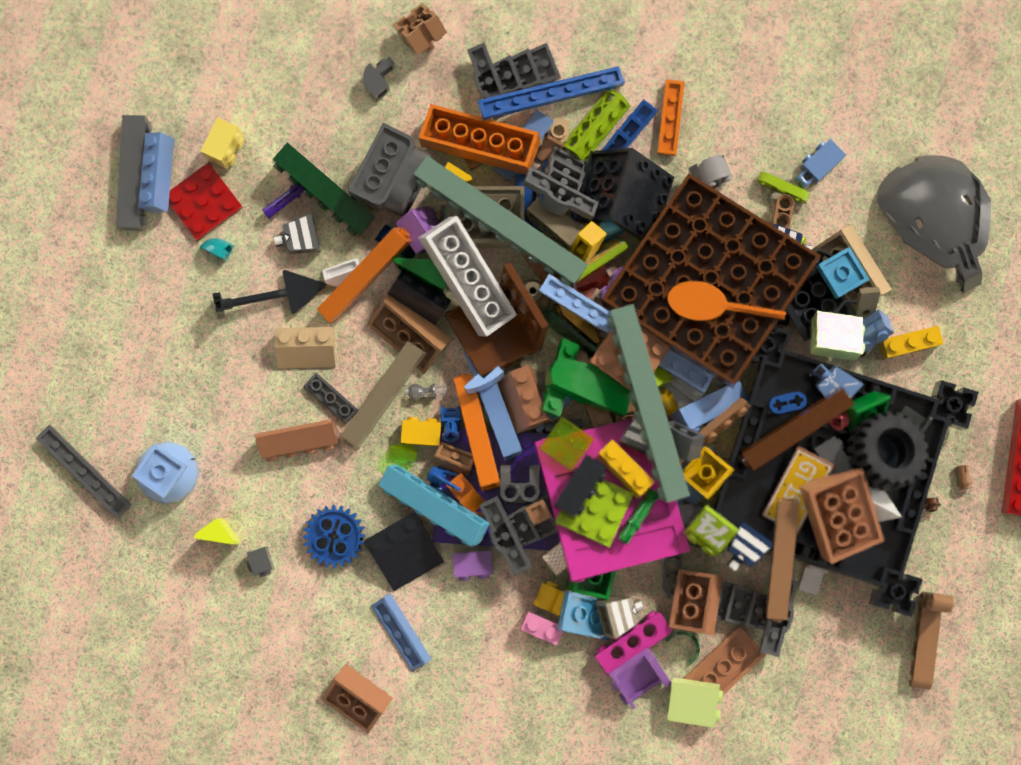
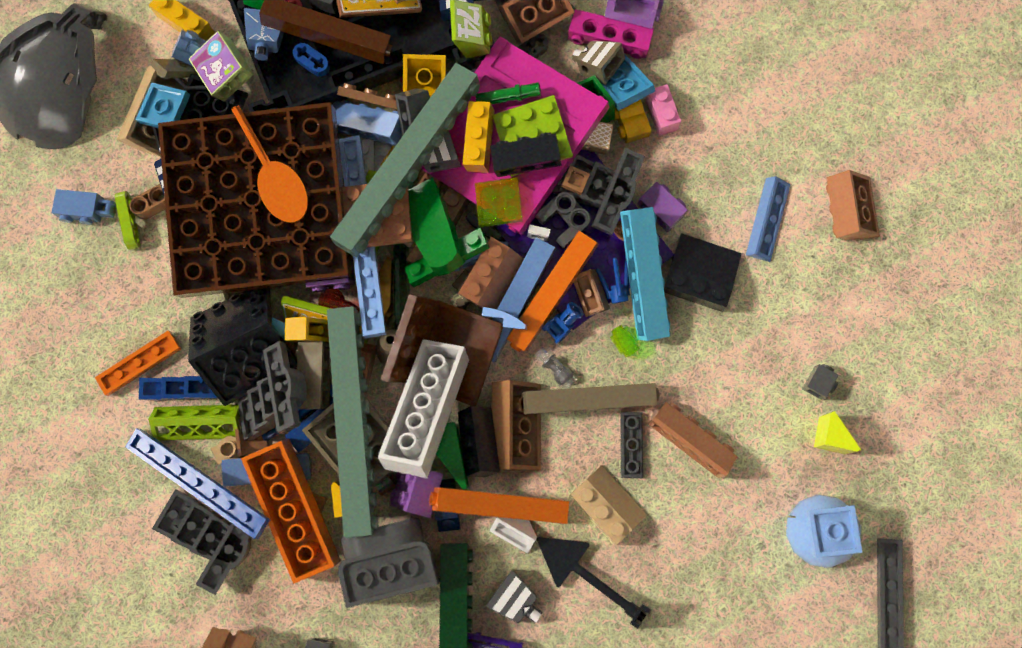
camera: 125 degrees left, 5 degrees down
blue gear [303,505,366,568] -> none
yellow brick [401,417,442,447] -> none
orange slope [446,473,486,512] -> none
light grey brick [688,155,733,189] -> none
none -> white tile [527,225,551,242]

